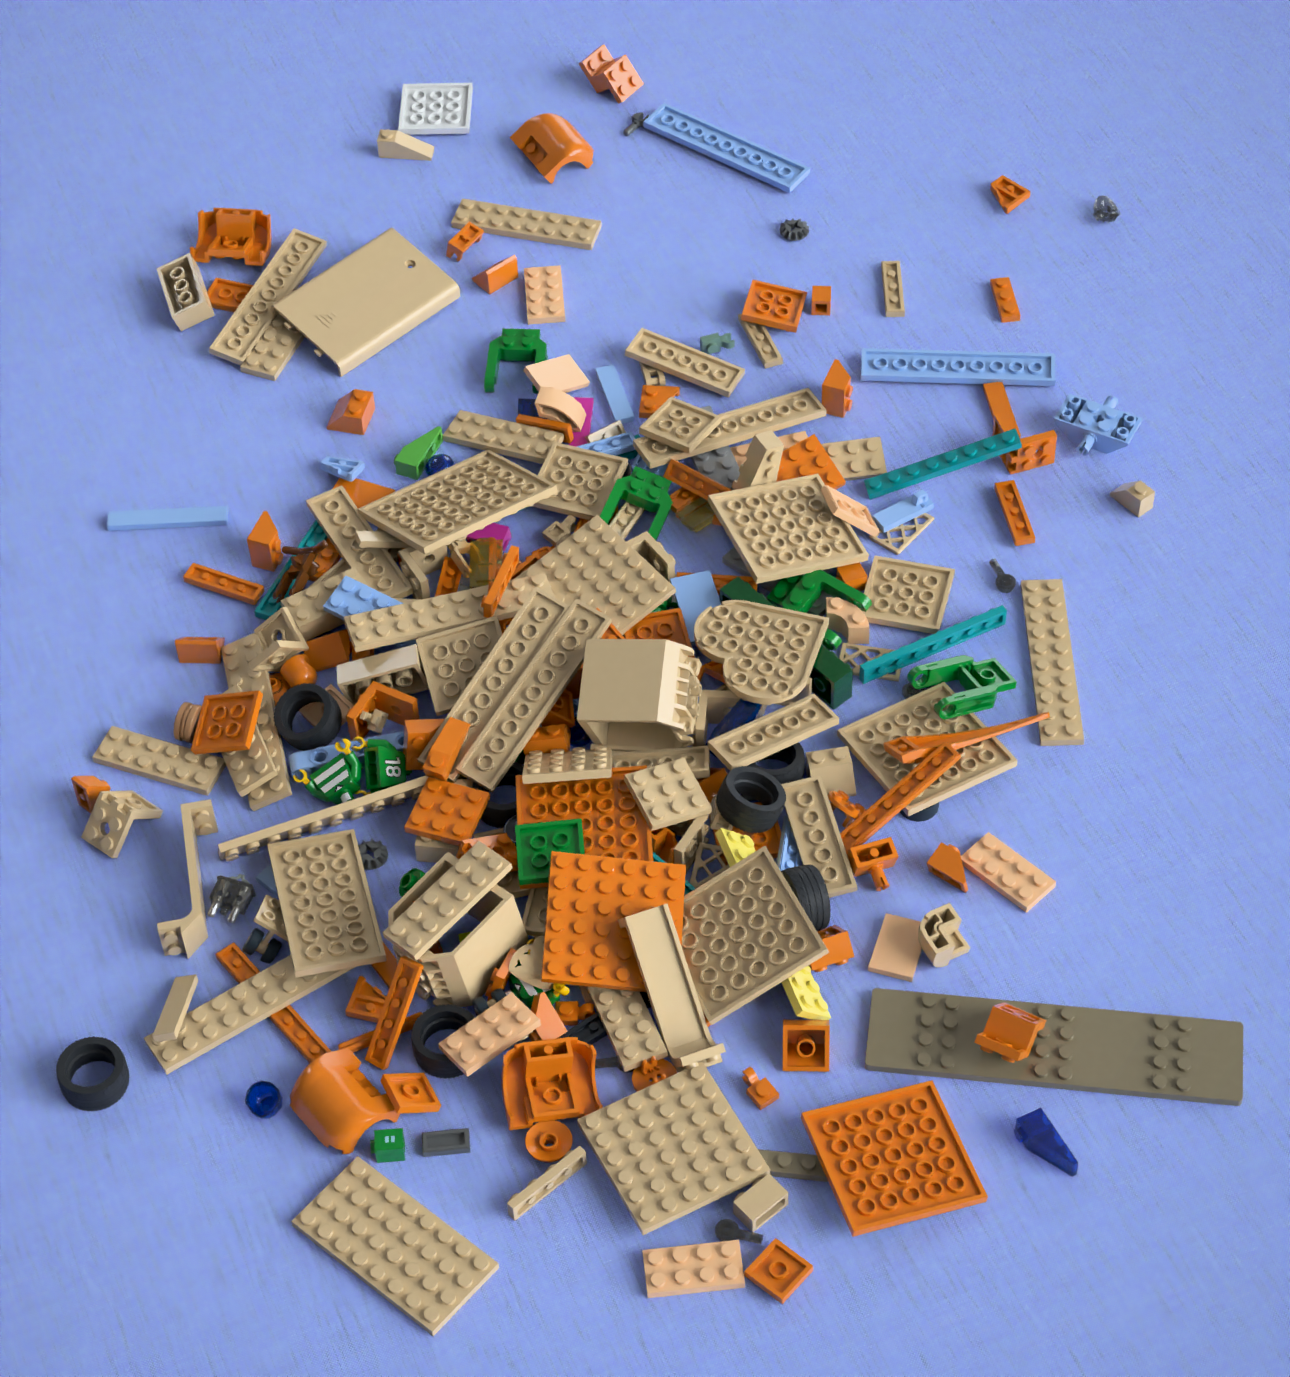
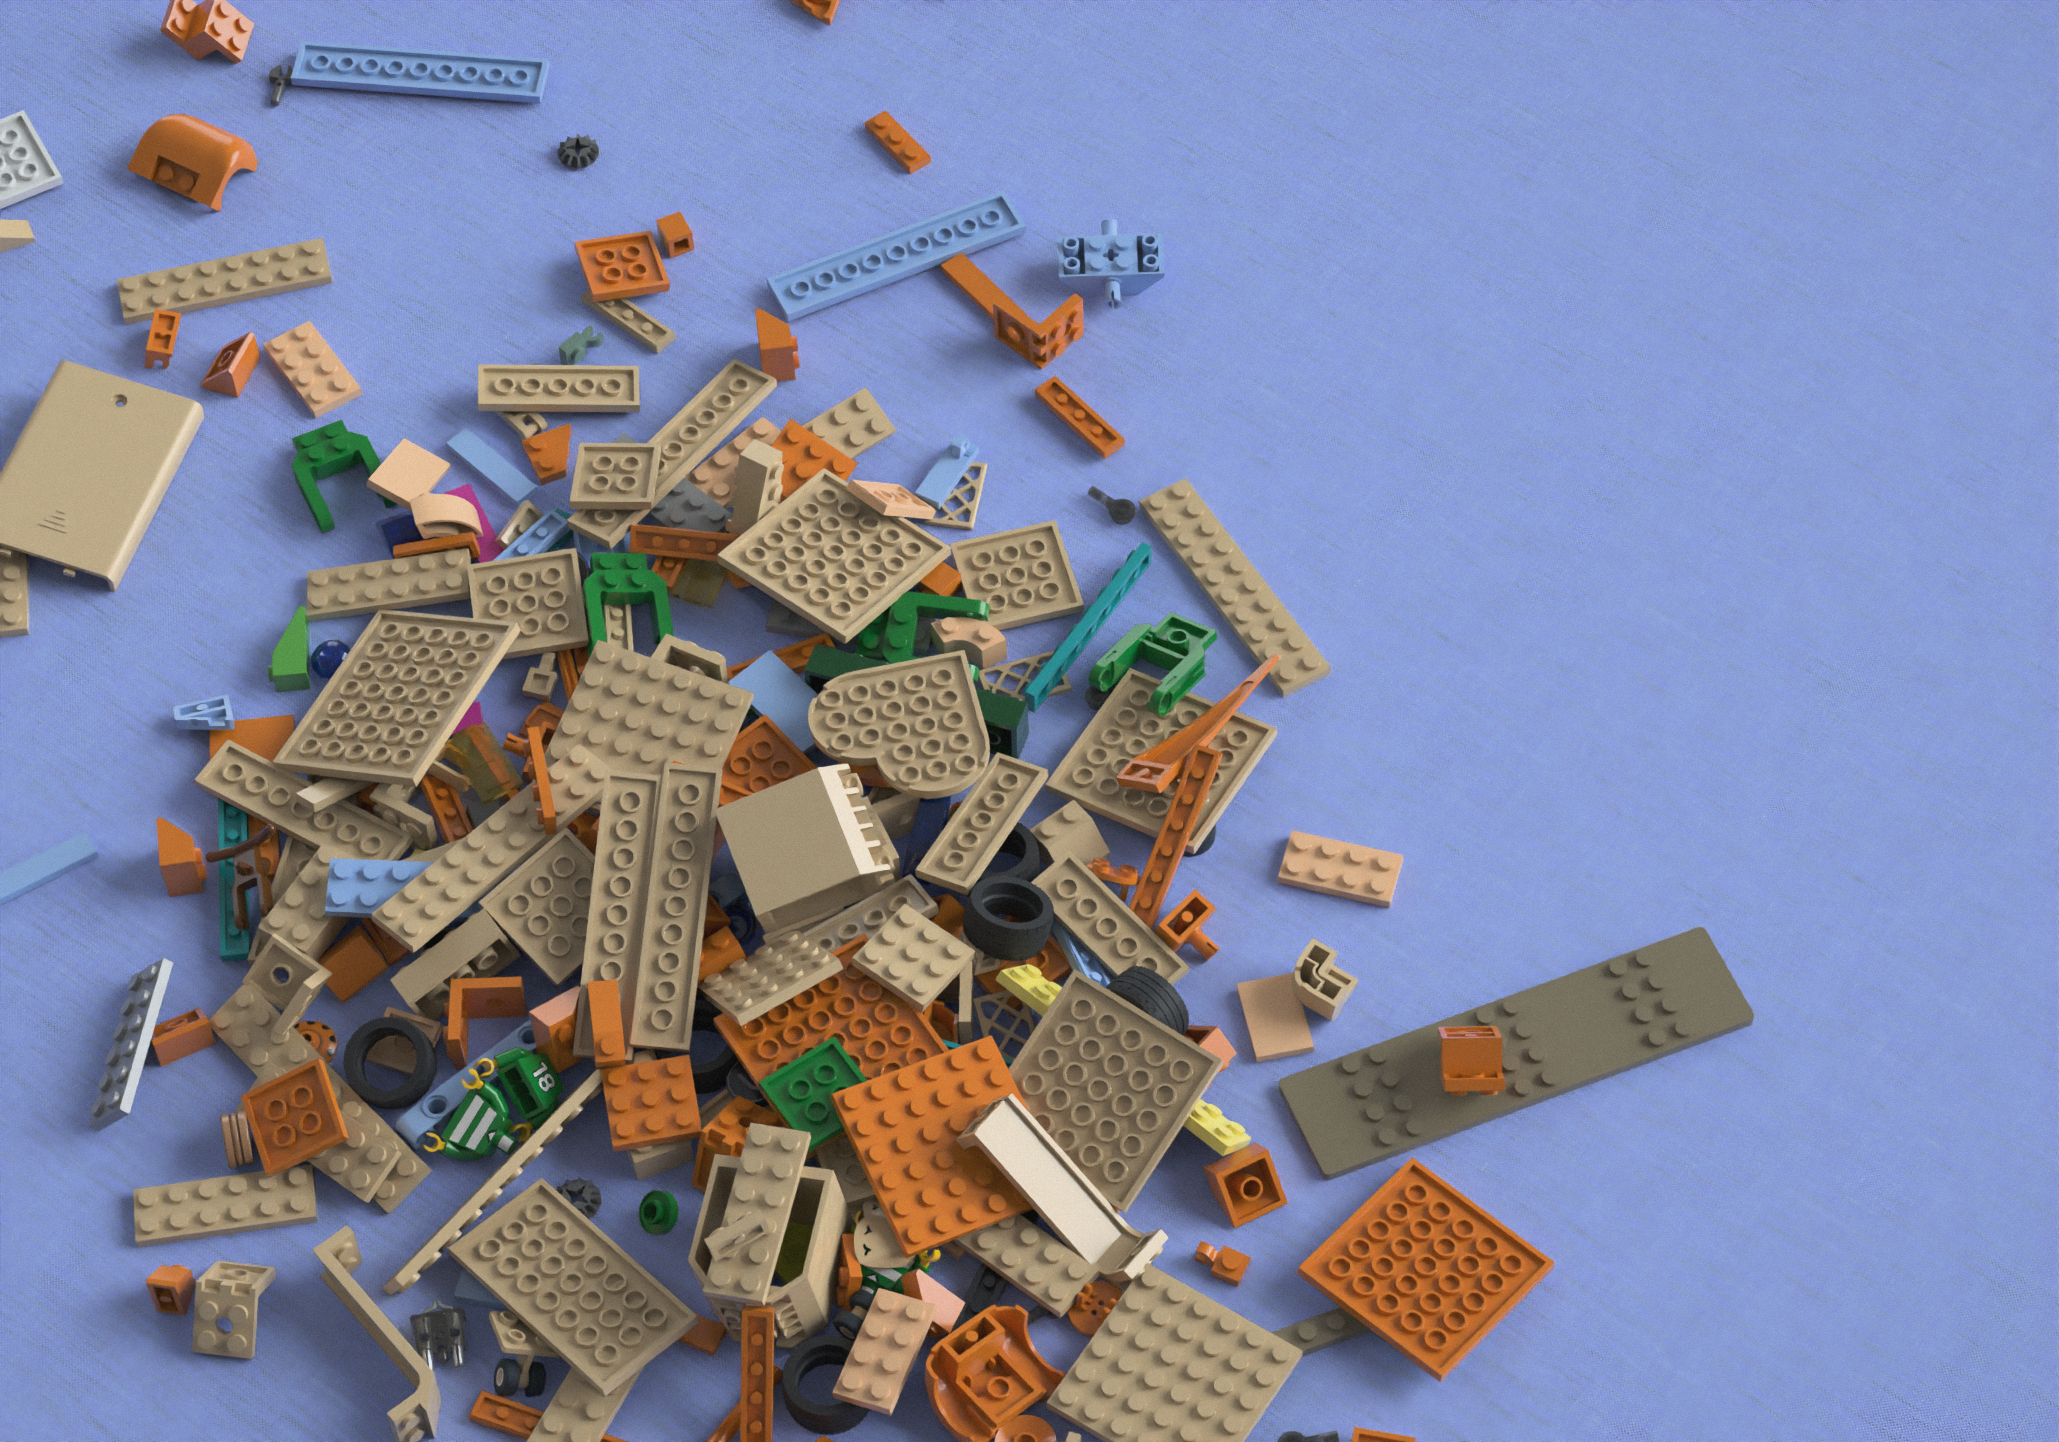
camera: 30 degrees left, 5 degrees up
orange plate [183,563,265,605] -> none
orange helmet [280,654,317,688] -> none
orange slope [327,389,375,435] -> none
orange wing [345,975,387,1023] -> none
tan plate [360,709,389,734] -> none
orange plate [555,1001,595,1026] -> none
tan brick [733,1174,788,1233] -> none
teal plate [864,428,1022,500] -> none
tan tile [881,261,905,317] -> none
orange slope [927,842,968,893] -> none
clear blue slope [1014,1108,1078,1177] -> none
tan slope [1110,480,1155,518] -> none
none -> light grey plate [89,958,173,1131]
none -> tan plate [704,1209,770,1262]

